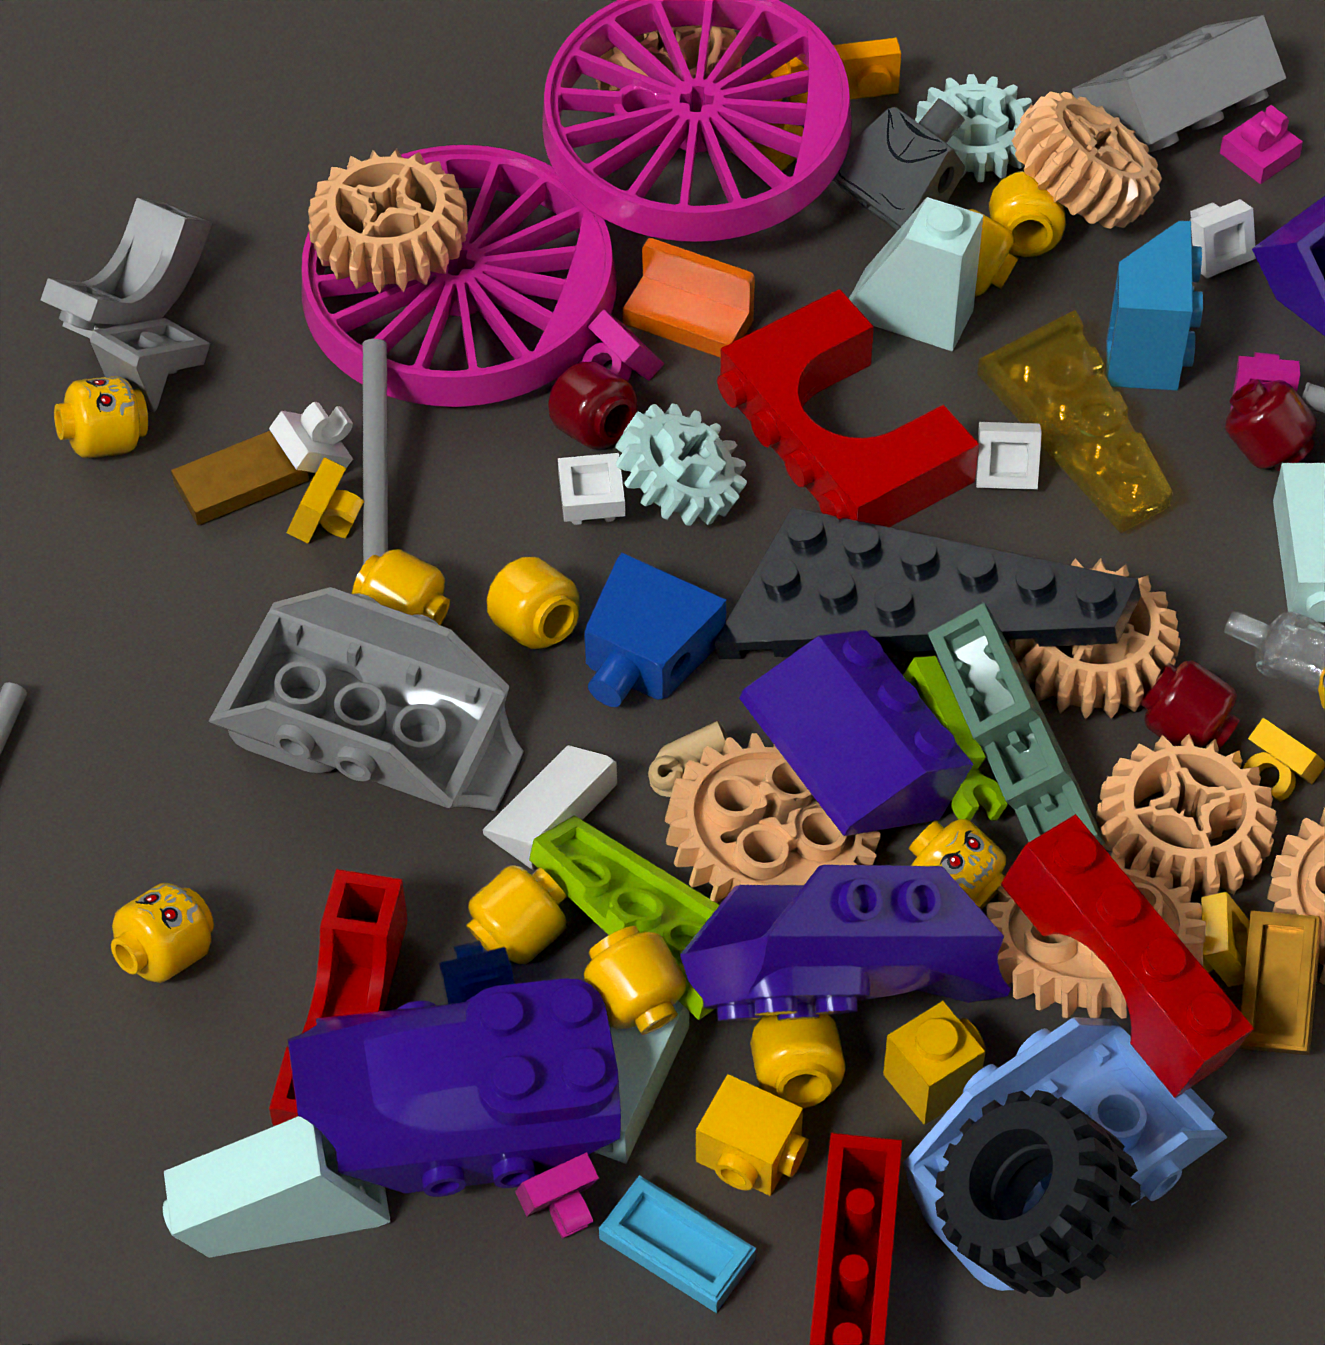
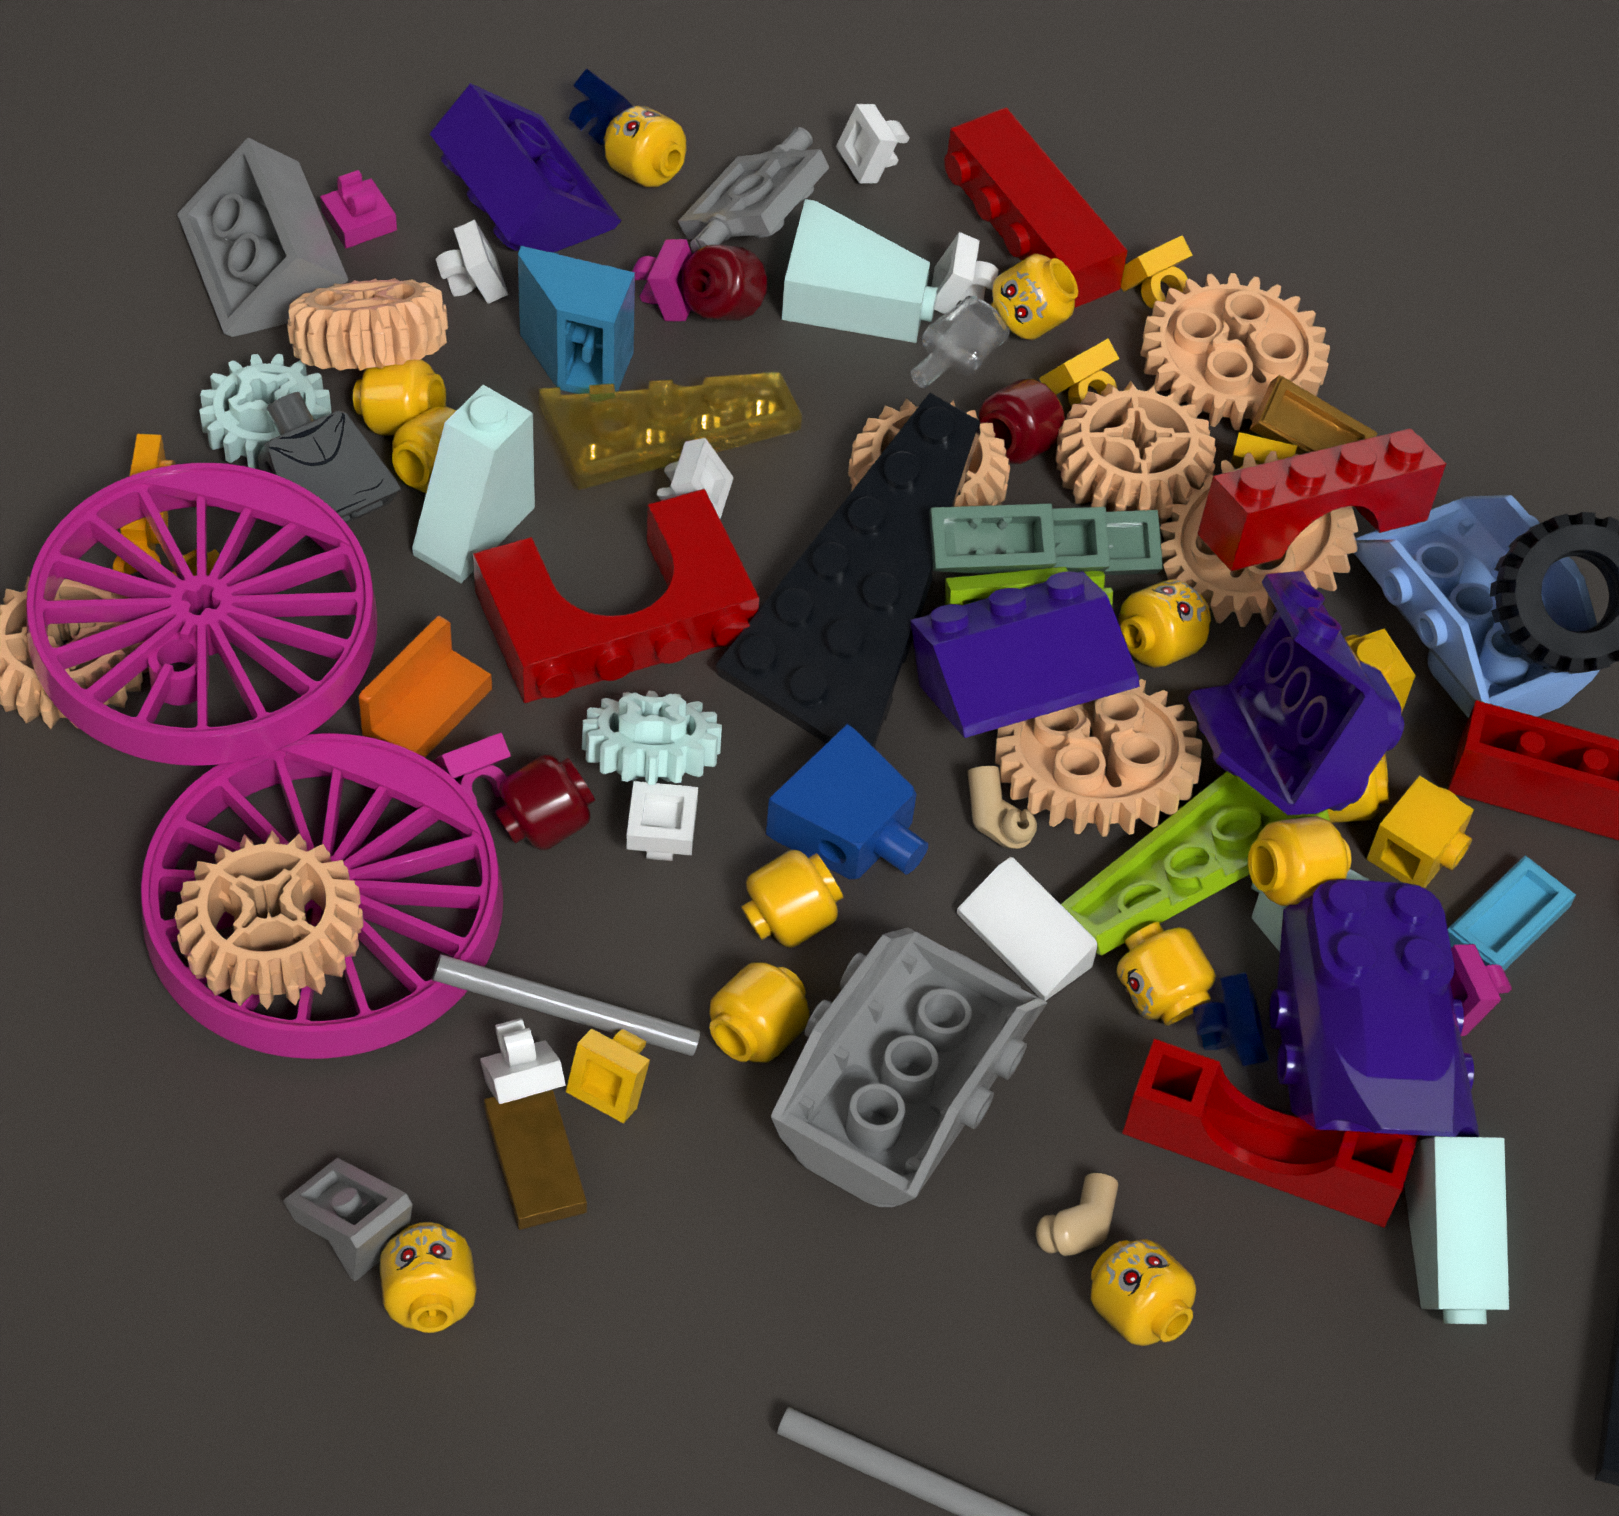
camera: 85 degrees left, 0 degrees up
light grey arch [40,197,212,339] -> none
none -> tan arm [1036,1173,1118,1256]

